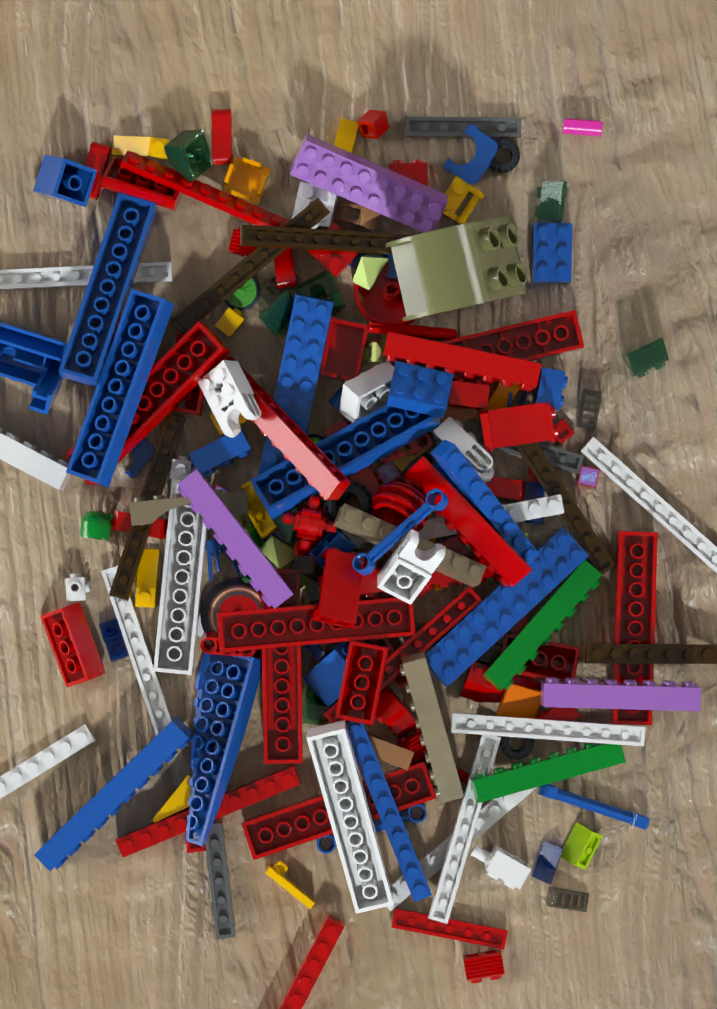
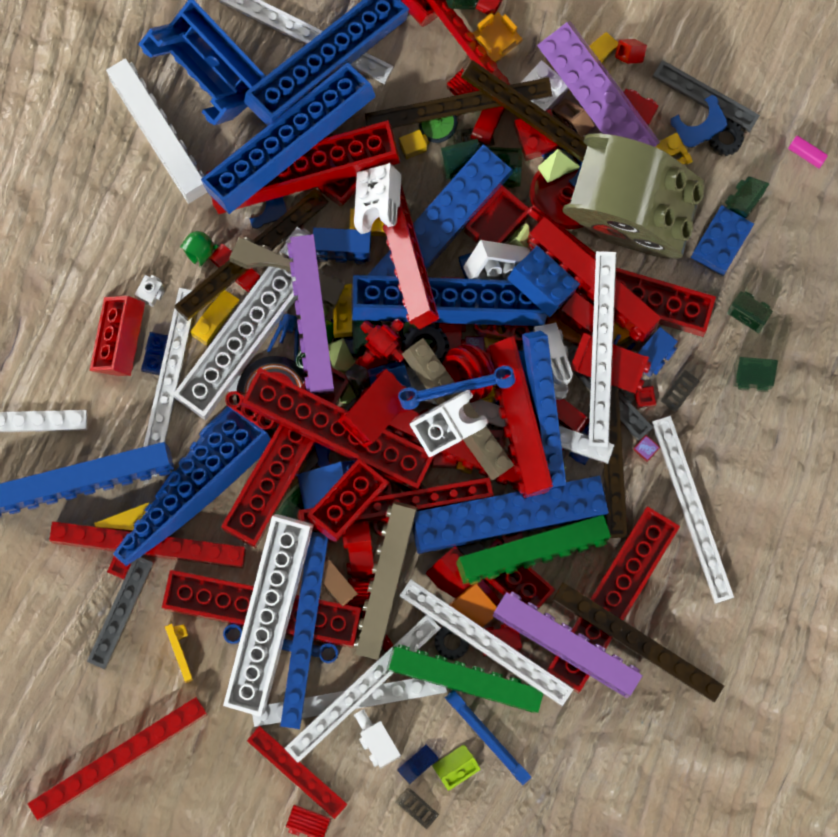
camera: 20 degrees right, 10 degrees down
none -> white plate [589,251,617,447]
none -> clear green slope [726,291,773,334]

